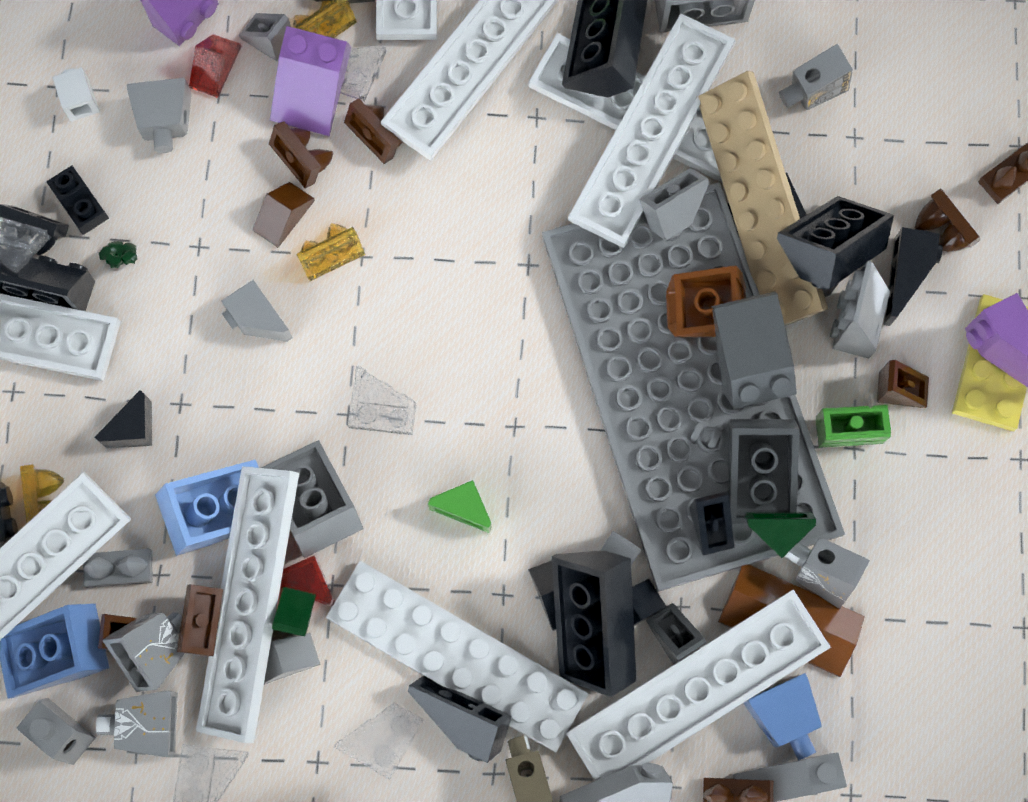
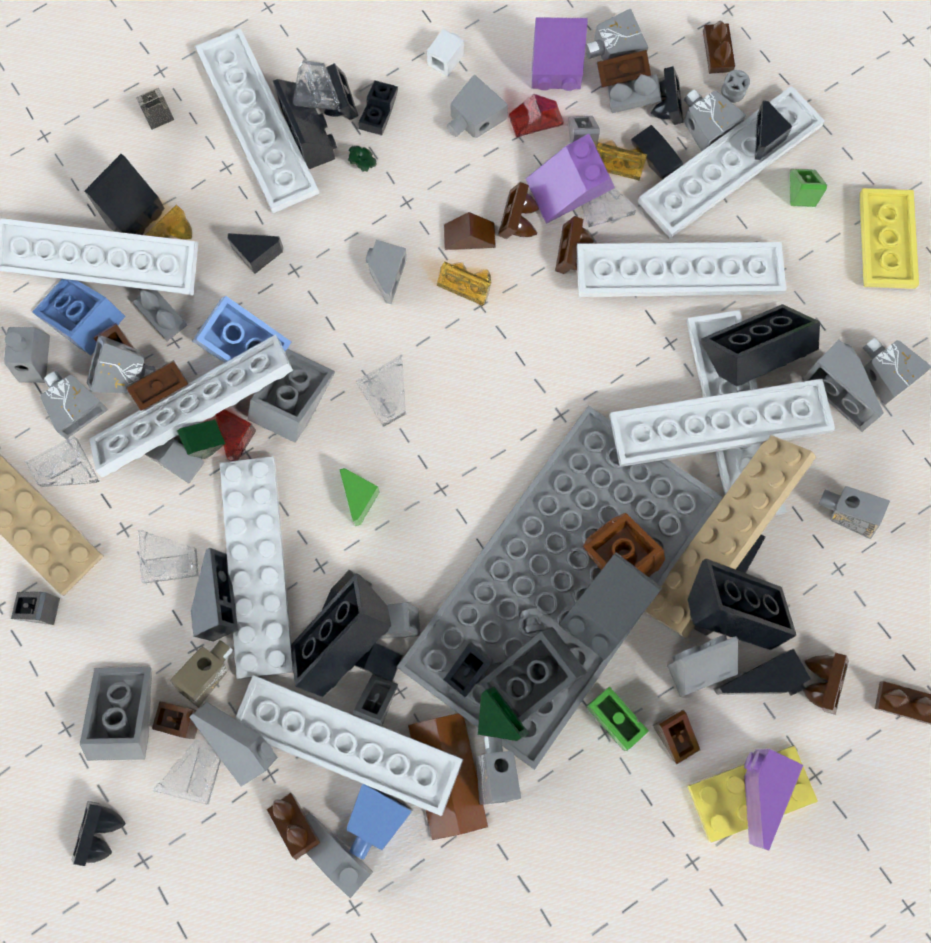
camera: 55 degrees right, 0 degrees up
light grey slope [639,168,709,240] -> none

